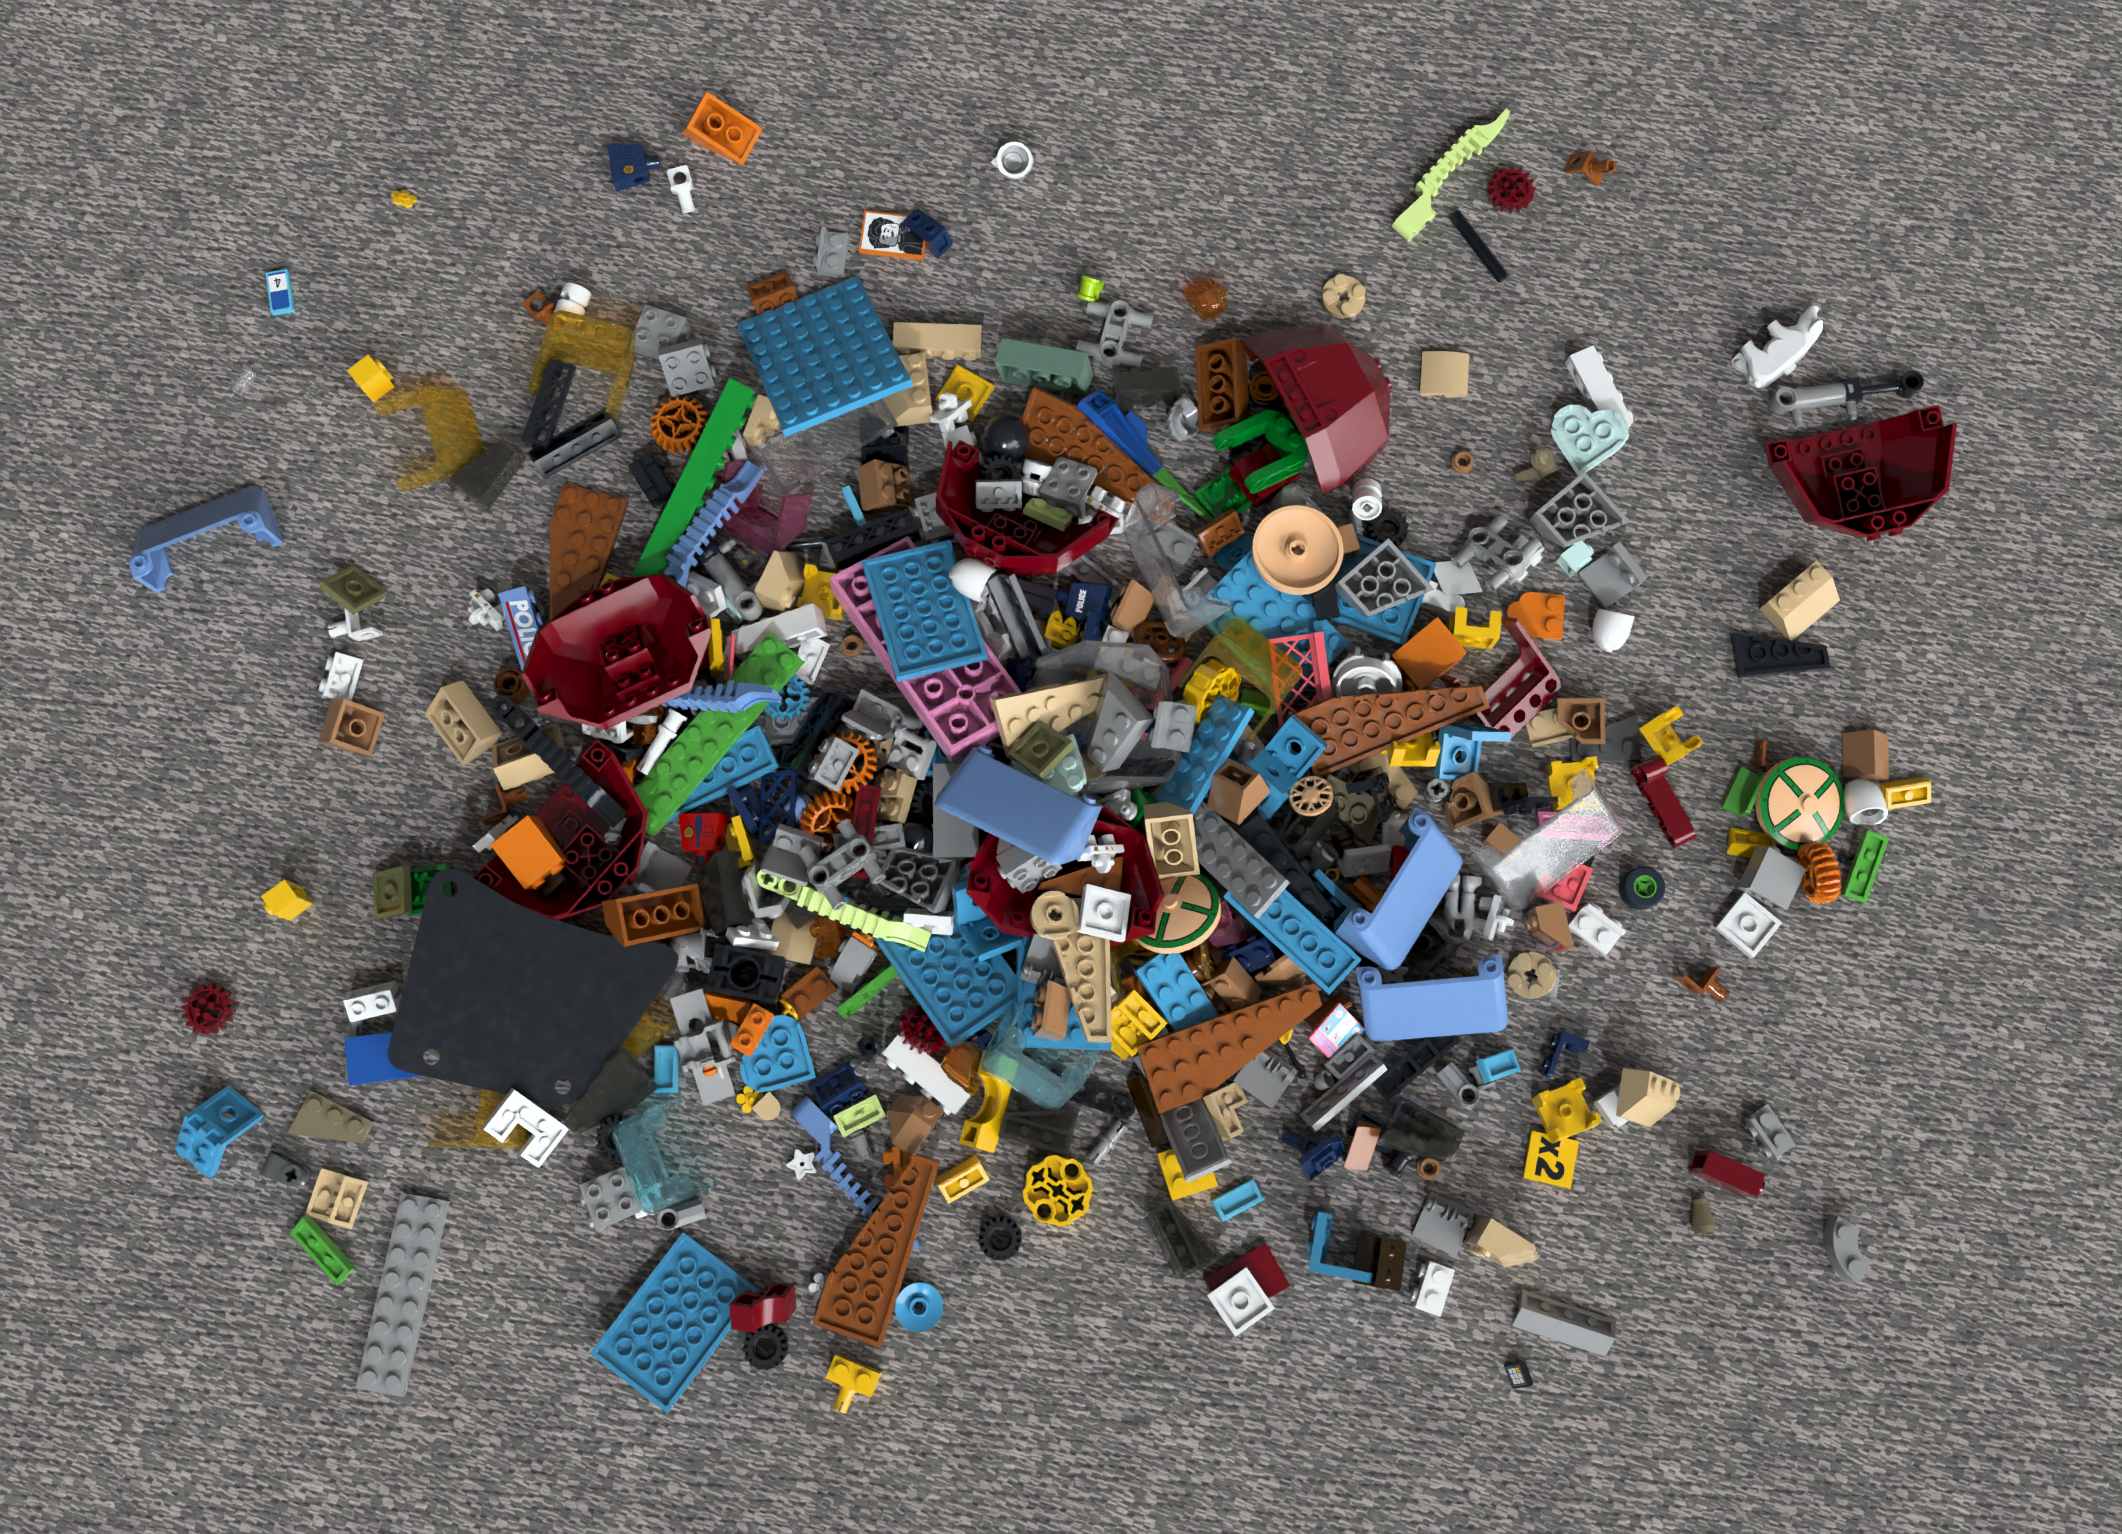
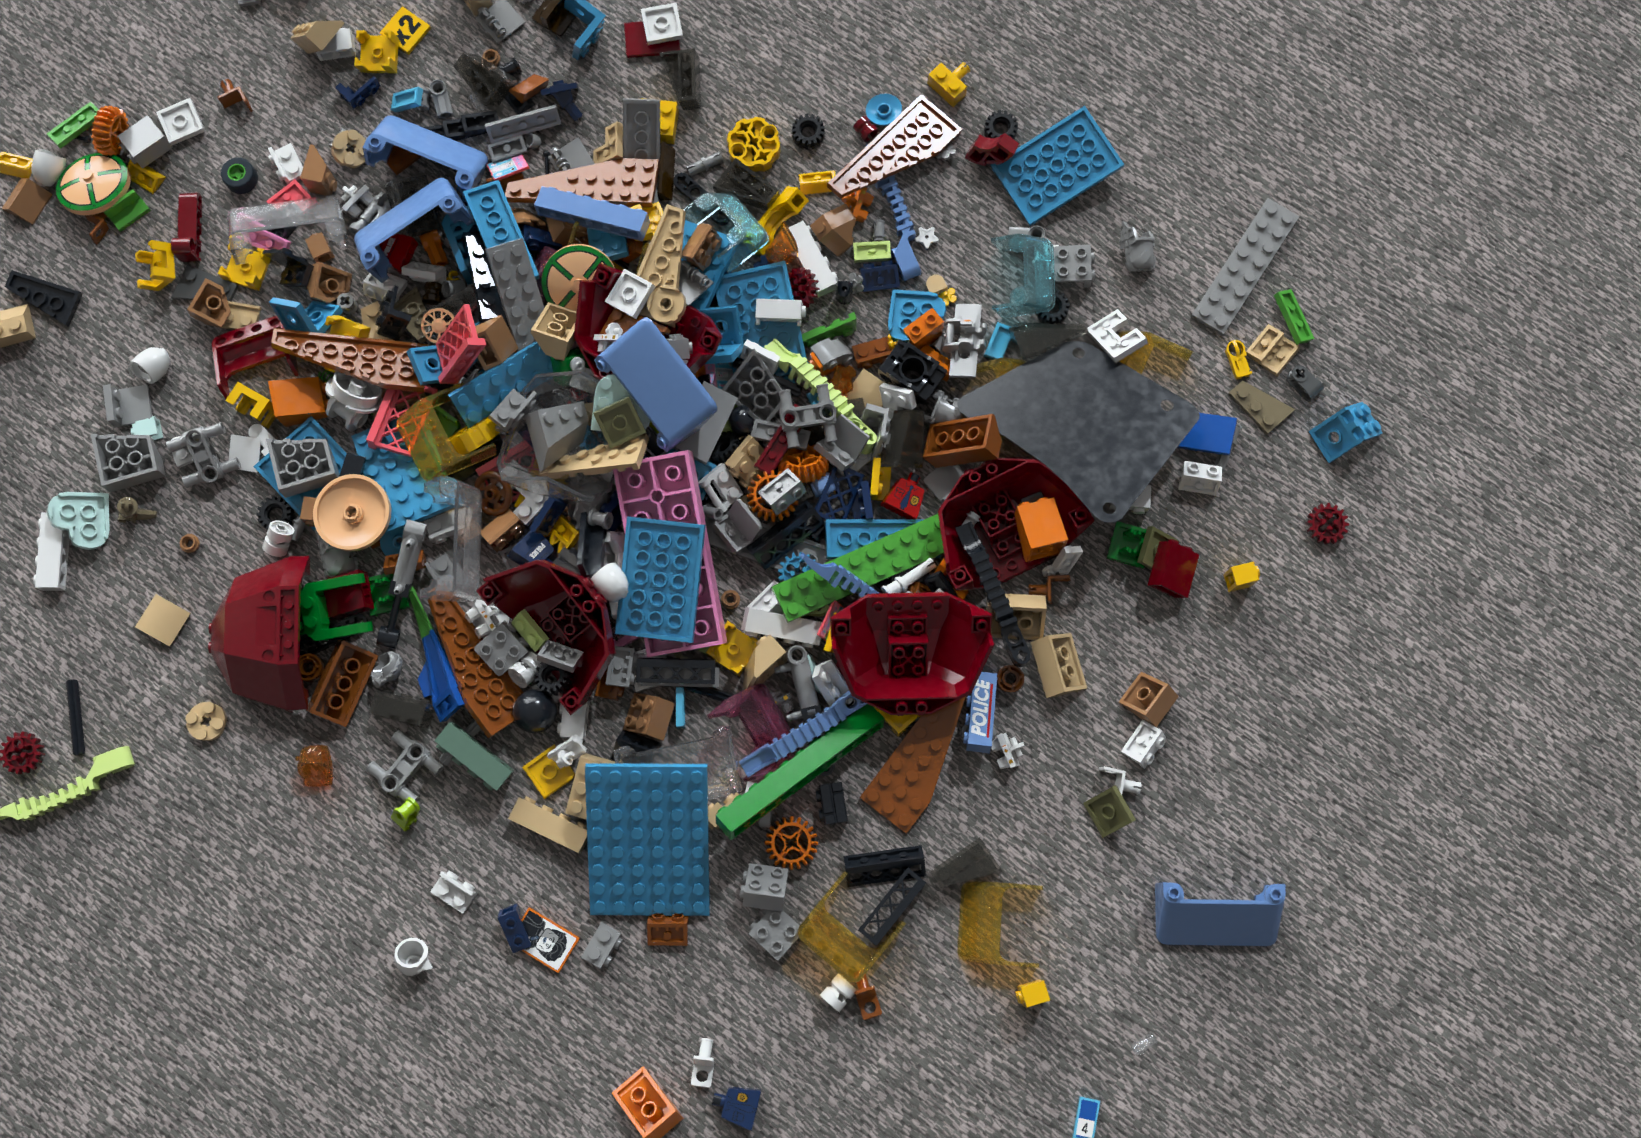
camera: 155 degrees left, 0 degrees up
medium azure tile [1211,1178,1264,1222] -> none
orange plate [1506,592,1565,640] -> none
none -> light grey piece [376,519,427,649]
none -> white bracket [431,871,478,914]
none -> coral fence [436,304,486,384]
none -> medium blue brick [534,186,650,241]
none -> light grey bush [588,509,613,530]
none -> white brick [755,299,806,326]
none -> dark red wheel [853,116,878,142]
none -> light grey helmet [1119,222,1156,272]
none -> dark red brick [1148,539,1199,598]
none -> yellow piece [1225,340,1252,379]

